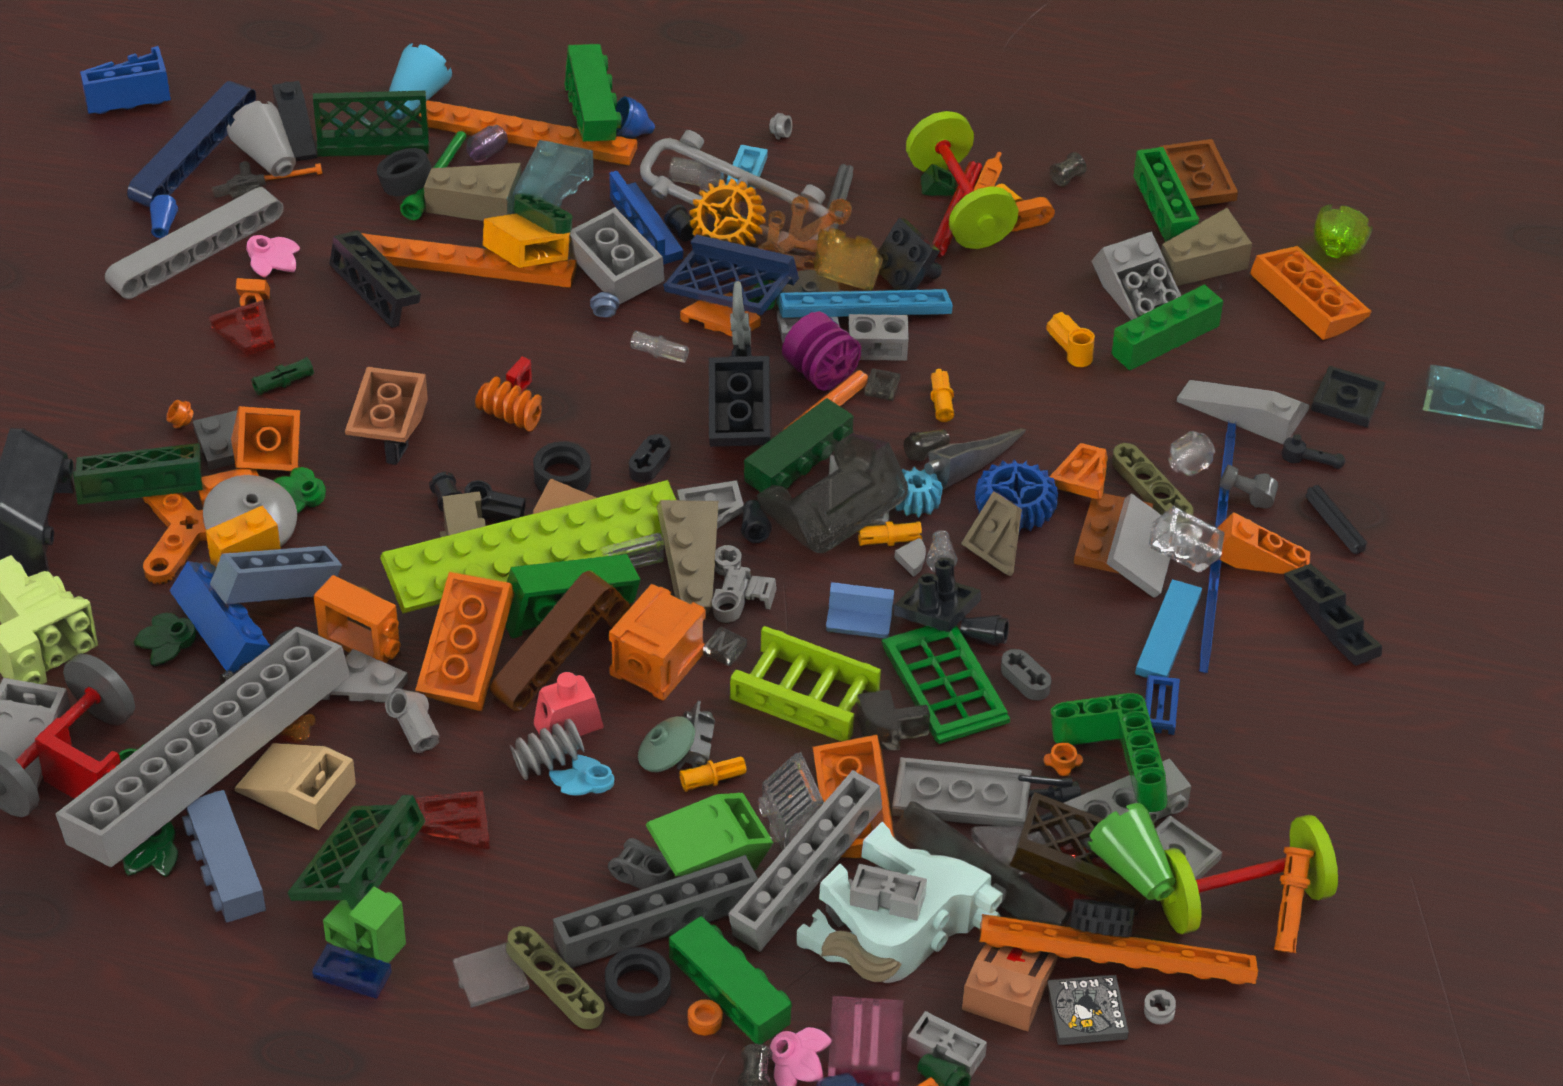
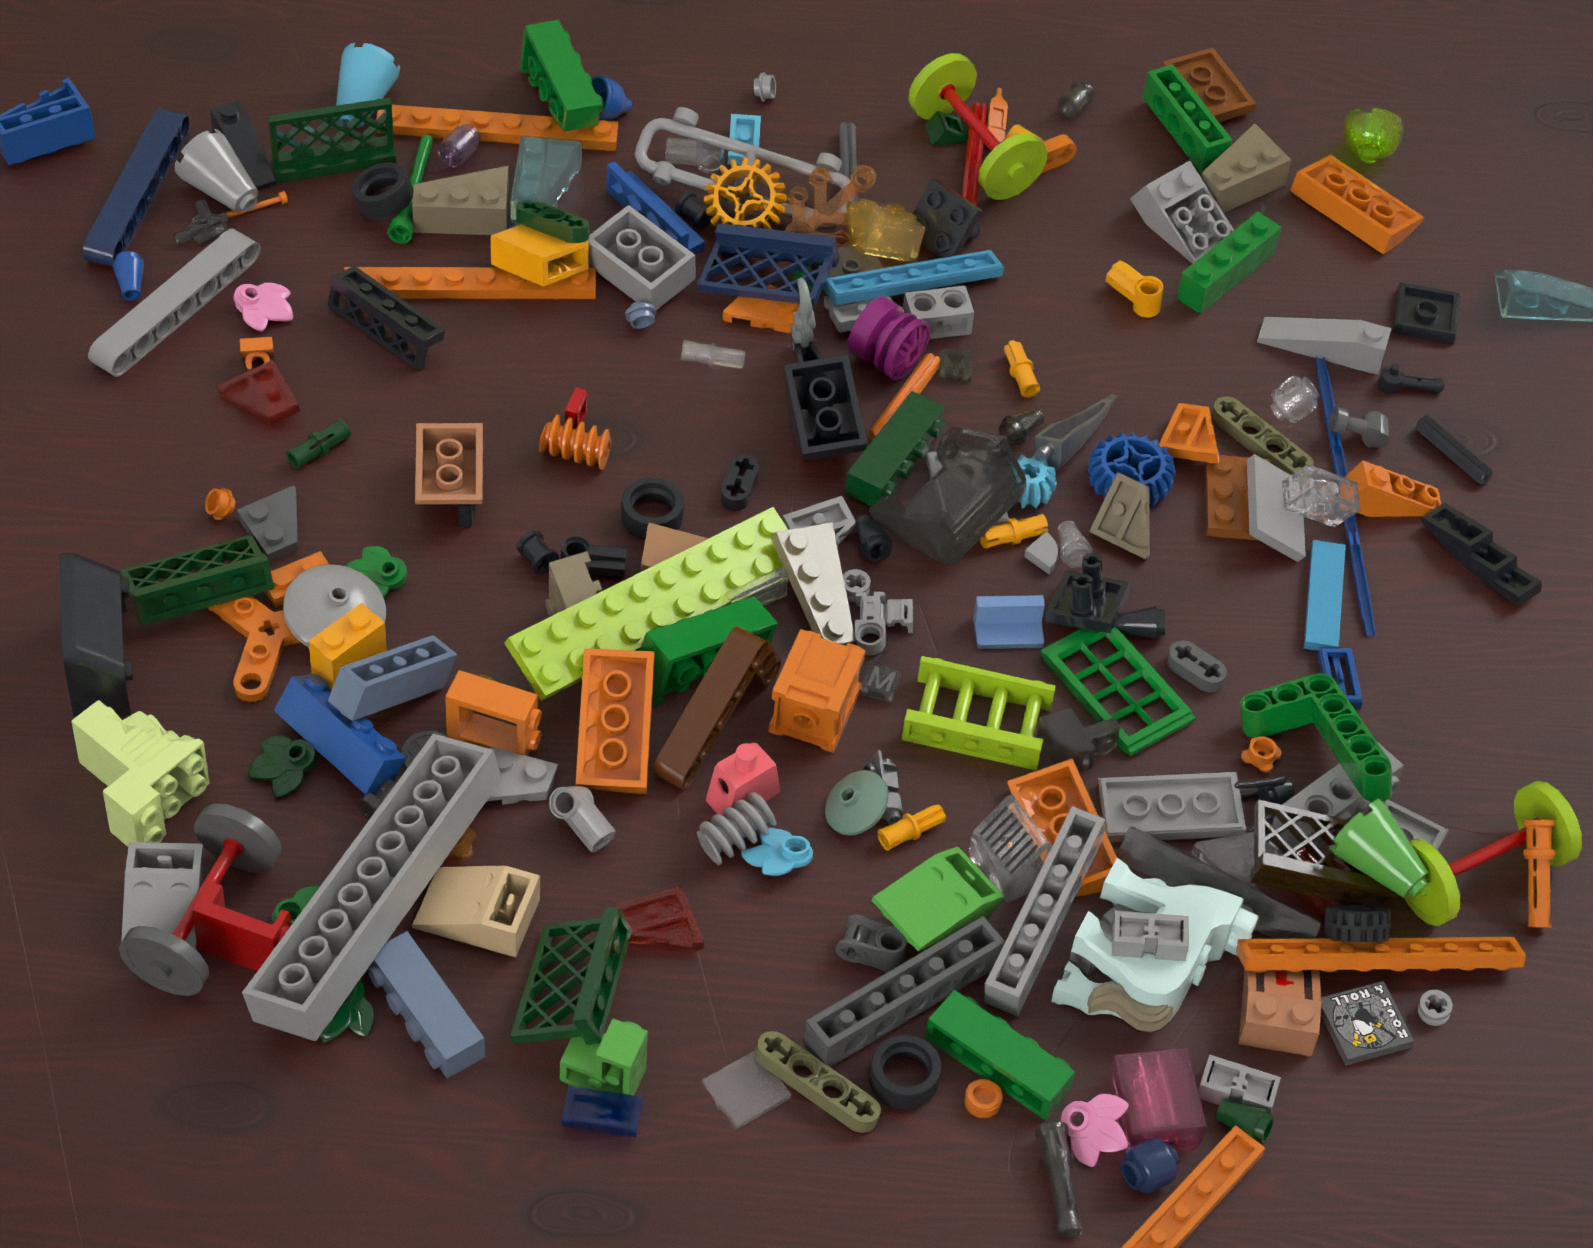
camera: 15 degrees left, 5 degrees up
orange slope [231,406,300,471] -> none

